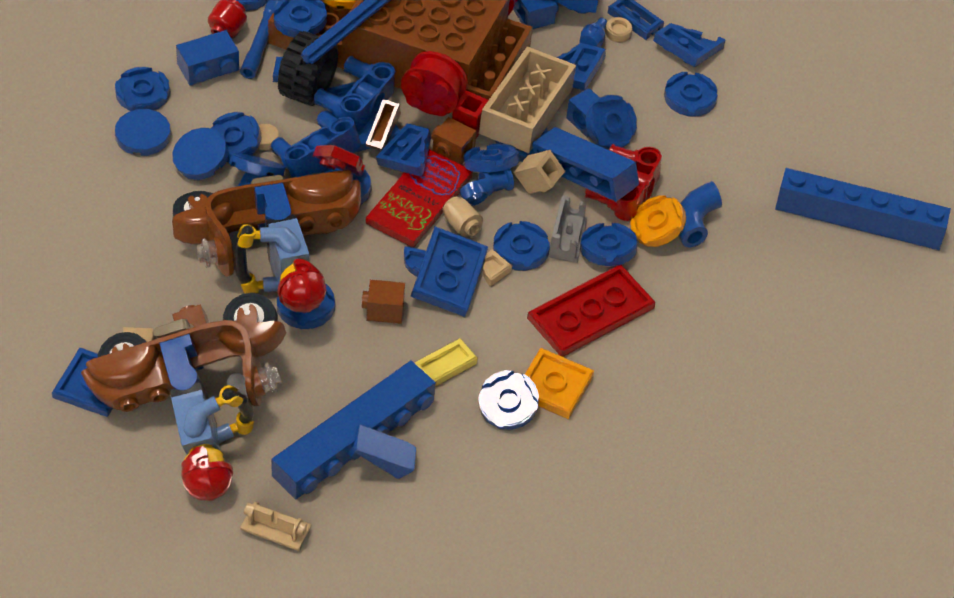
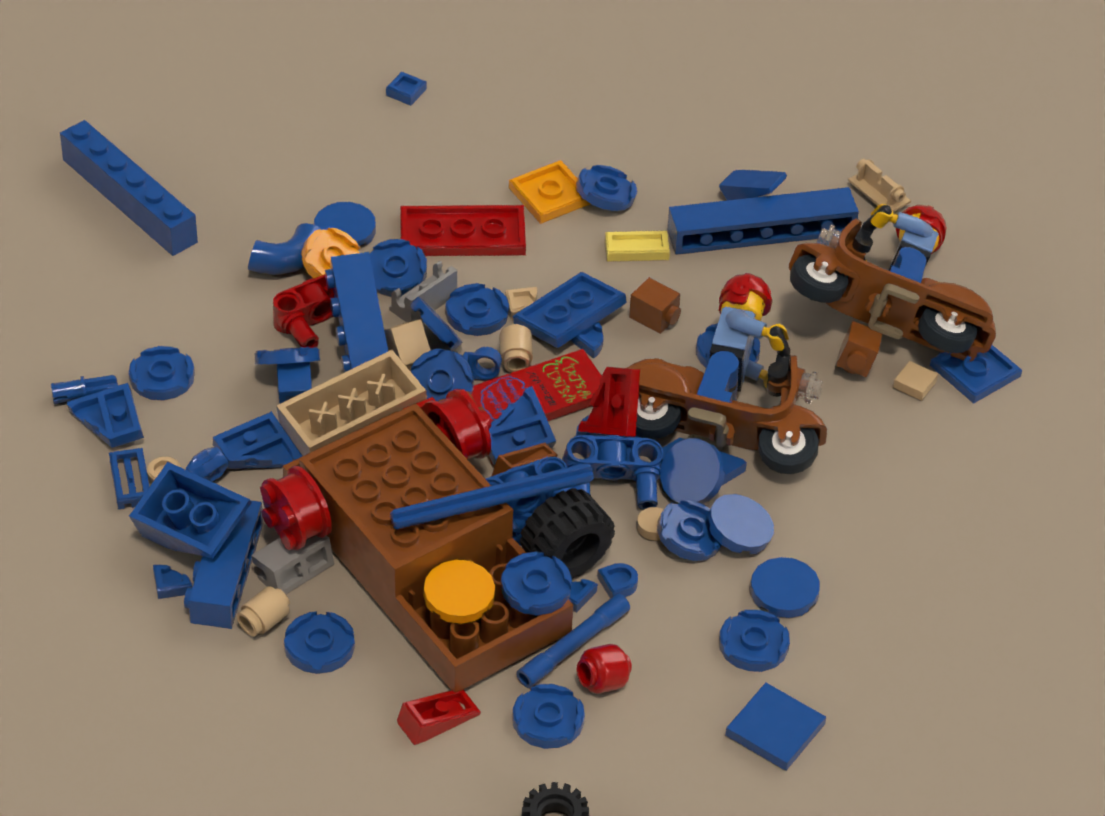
camera: 145 degrees left, 5 degrees down
blue brick [176,30,240,86] -> none
none -> blue axle [51,375,118,404]
none -> blue tile [314,202,376,245]
none -> blue tile [386,71,427,106]
none -> blue tile [410,296,463,350]
none -> blue tile [597,563,638,598]
none -> blue tile [725,682,826,771]

